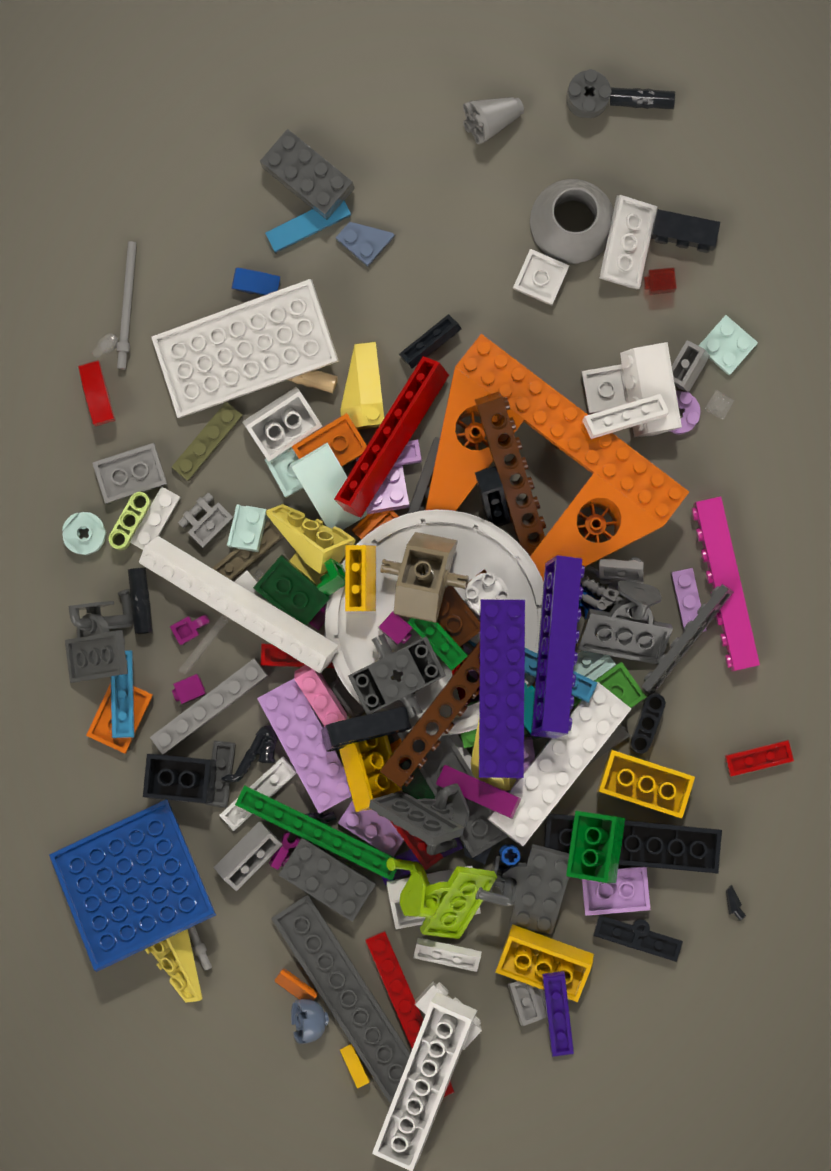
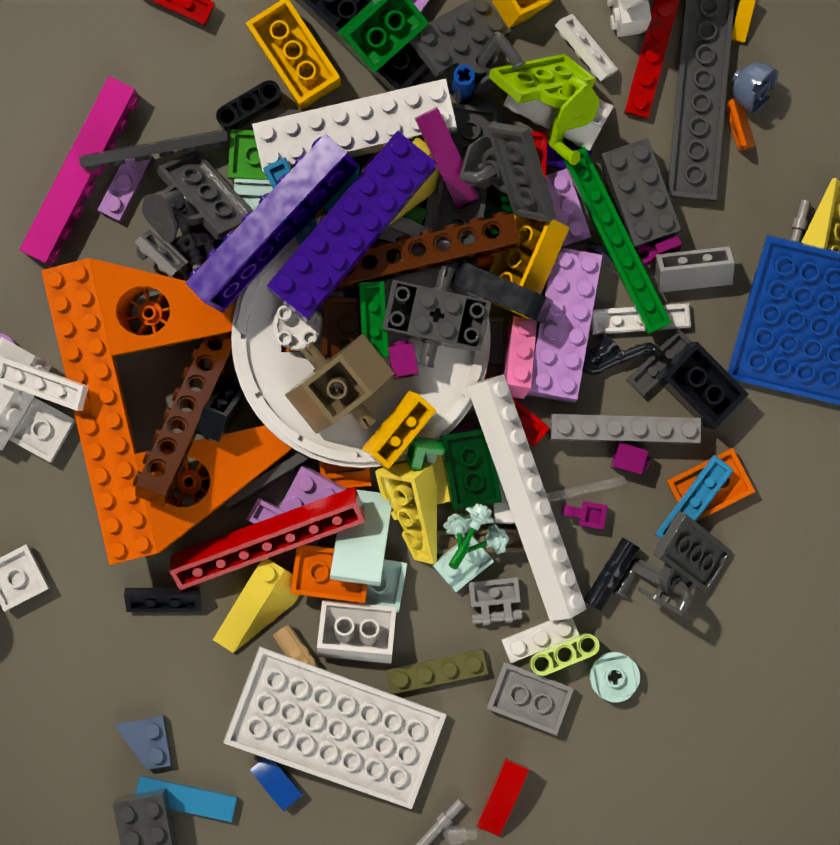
camera: 145 degrees left, 0 degrees up
none -> light aqua plant [443,504,509,570]

